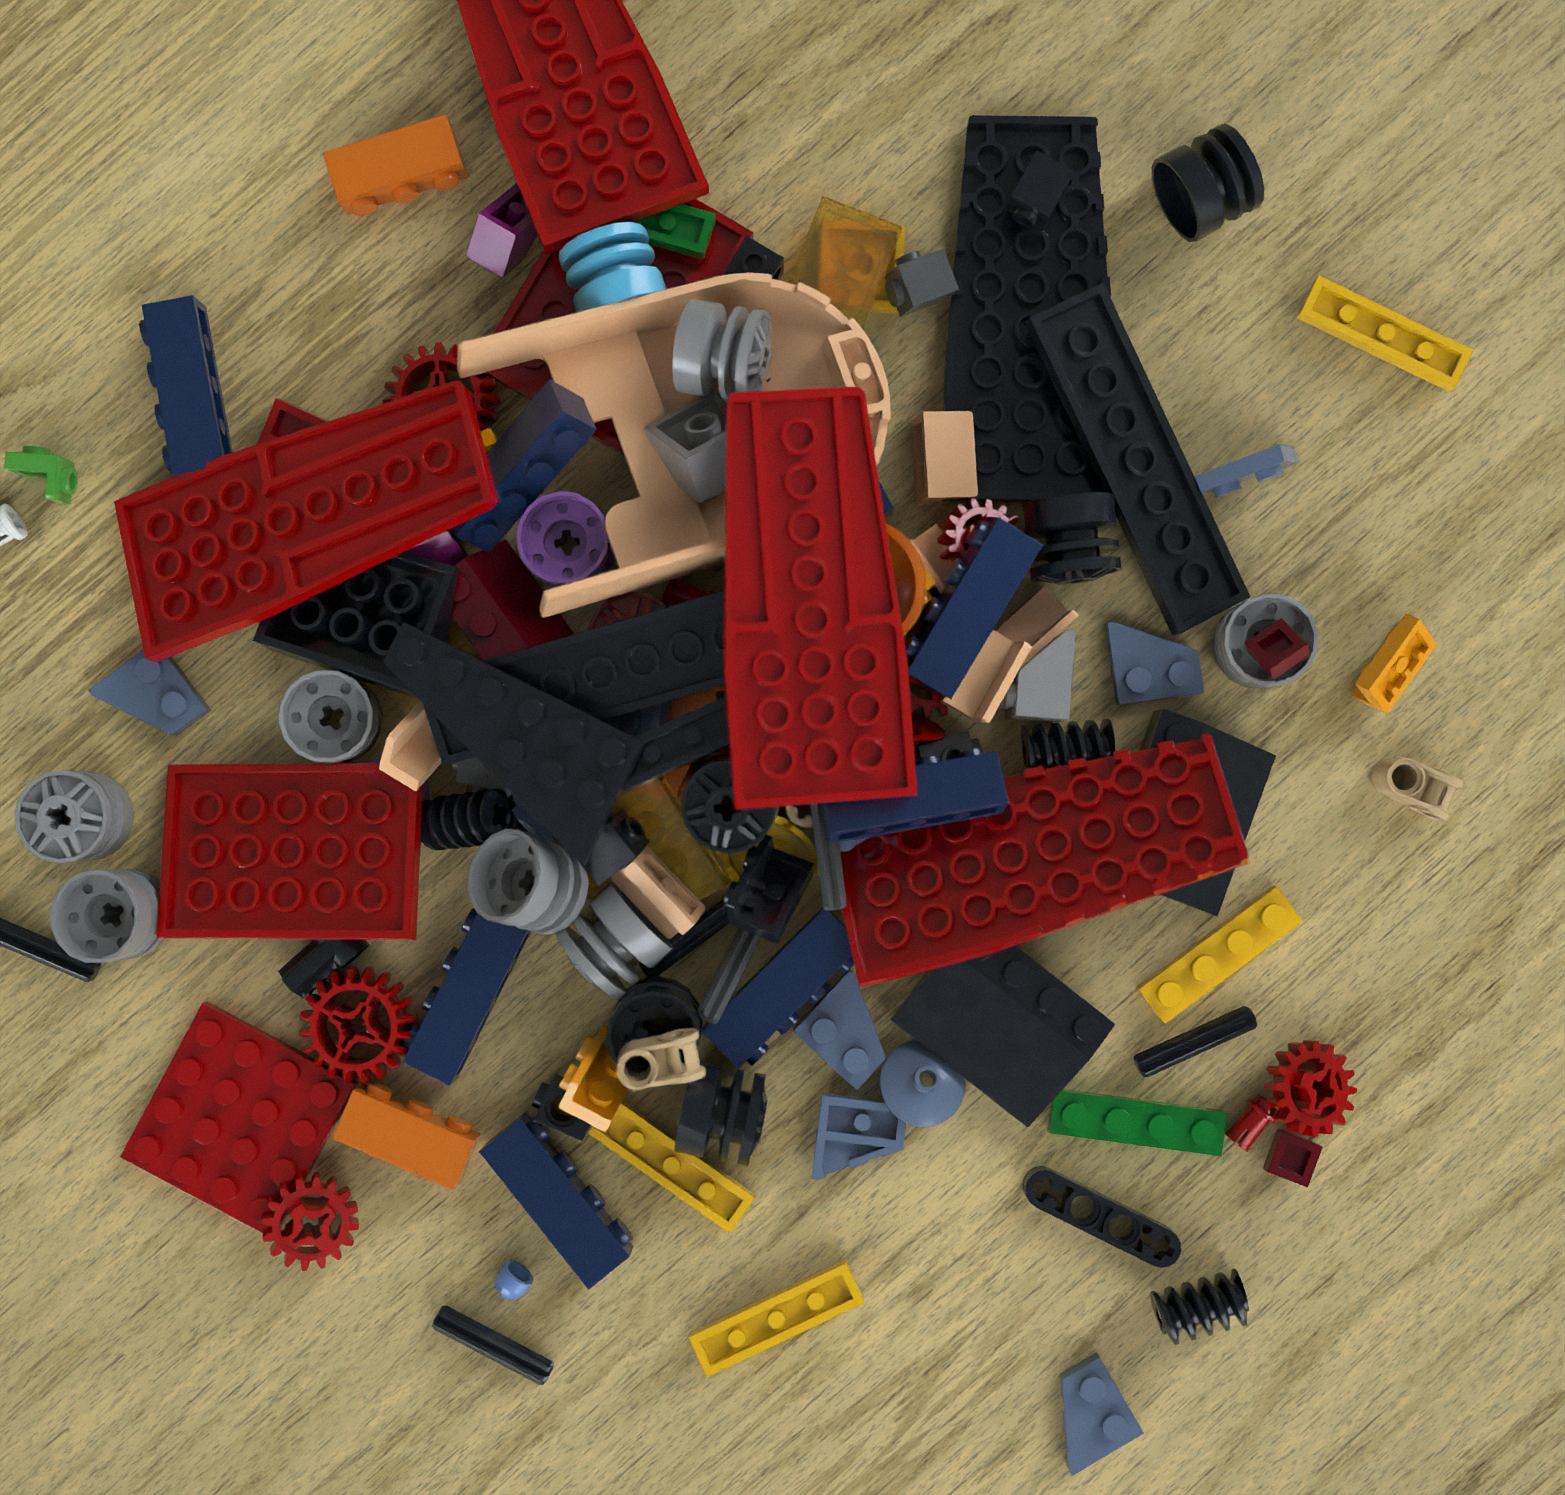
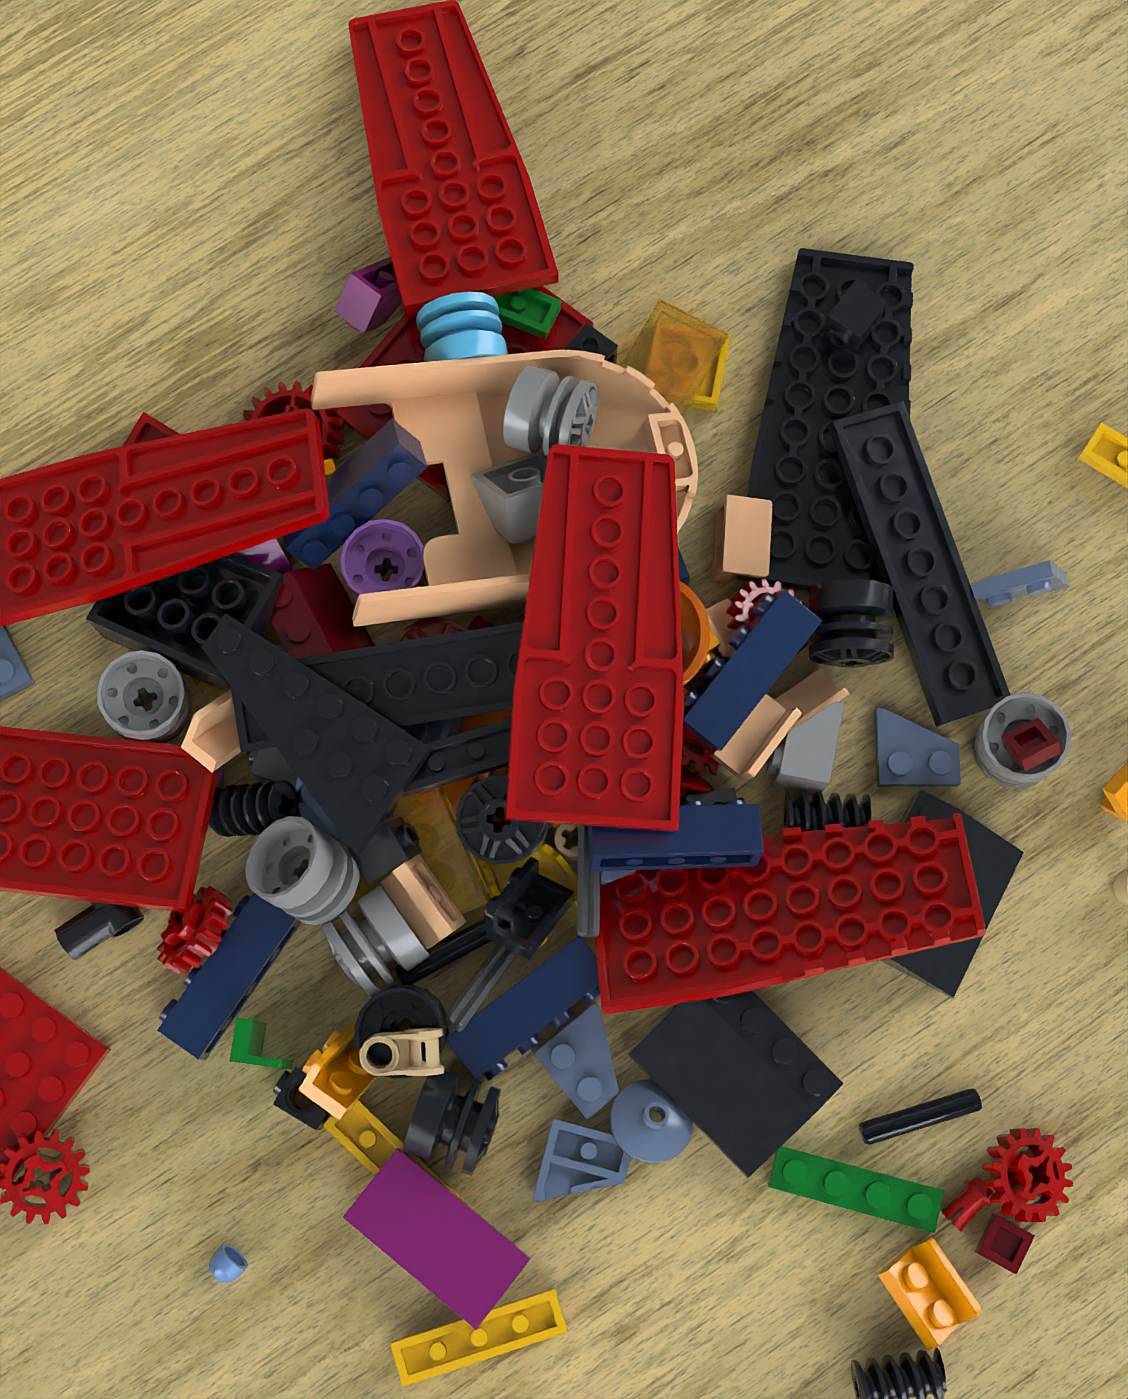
camera: 10 degrees right, 10 degrees down
dark blue brick [139,295,233,476] -> none
red gear [299,966,418,1084] -> none
orange brick [323,114,469,216] -> none
orange brick [332,1082,481,1190] -> none
black axle [432,1306,554,1385] -> none
dark blue brick [479,1111,633,1290] -> none
dark grey brick [885,249,959,317] -> none
black beam [1022,1166,1181,1268] -> none
yellow plate [1136,886,1303,1024] -> none
black wheel [1151,123,1264,242] -> none
none -> red gear [157,886,232,974]
none -> green panel [229,1018,294,1069]
none -> magenta tile [343,1148,531,1330]
none -> light orange bracket [878,1237,982,1350]

